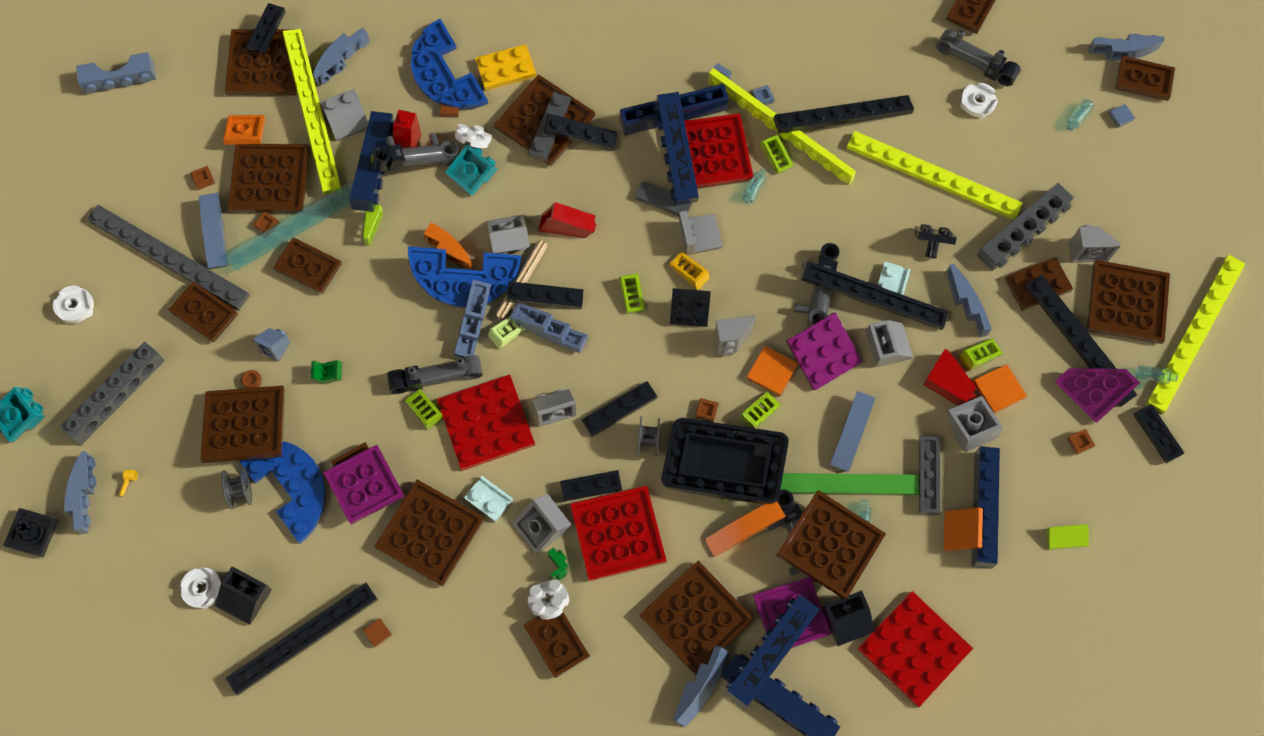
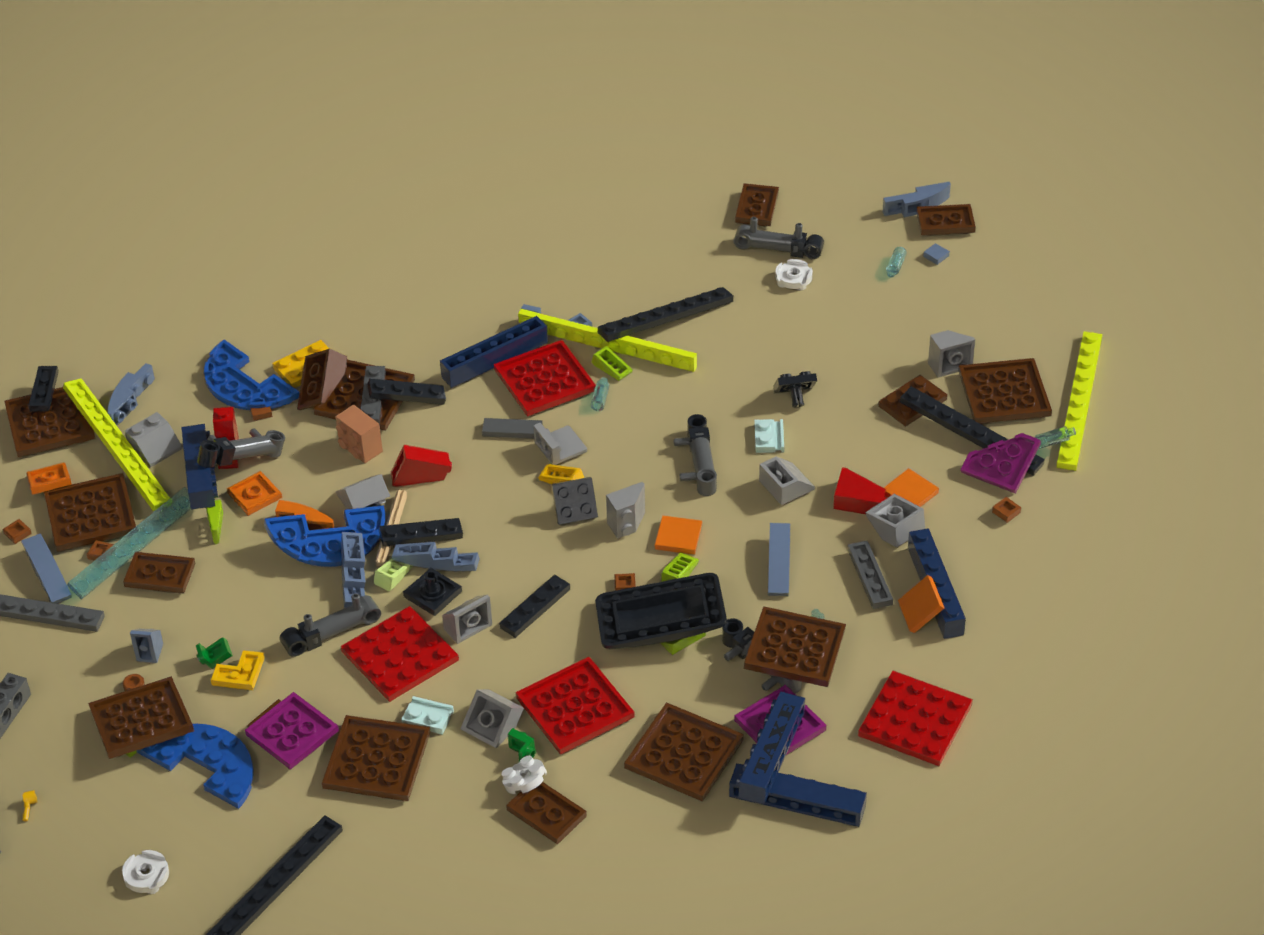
camera: 15 degrees left, 25 degrees down
reddish brown plate [168,281,238,343] -> none
black slope [215,566,272,625] -> none
dark grey piece [221,466,252,509] -> none
dark orange tile [363,618,392,648] -> none
lime slope [405,389,443,430] -> none
teal plate [445,144,498,196] -> none
white plate [455,124,492,148] -> none
black plate [560,470,622,502] -> none
lime slope [619,273,645,314] -> none
dark grey piece [637,416,660,456] -> none
dark blue brick [654,92,699,205] -> none
sand blue slope [673,646,730,727] -> none
orange slope [705,502,785,557] -> none
bright green tile [781,473,920,496] -> none
magenta plate [786,312,862,390] -> none
black plate [801,261,948,330] -> none
black slope [822,590,875,647] -> none
neon yellow plate [847,131,1023,220] -> none
sand blue slope [946,264,992,337] -> none
lime slope [959,338,1003,372] -> none
dark grey brick [977,183,1074,271] -> none
lime slope [1045,524,1089,550] -> none
black plate [1133,404,1185,464] -> none
none -> yellow plate [211,650,265,690]
none -> orange tile [227,471,282,516]
none -> reddish brown slope [297,348,347,411]
none -> nougat brick [335,405,383,463]
none -> black plate [403,568,462,616]

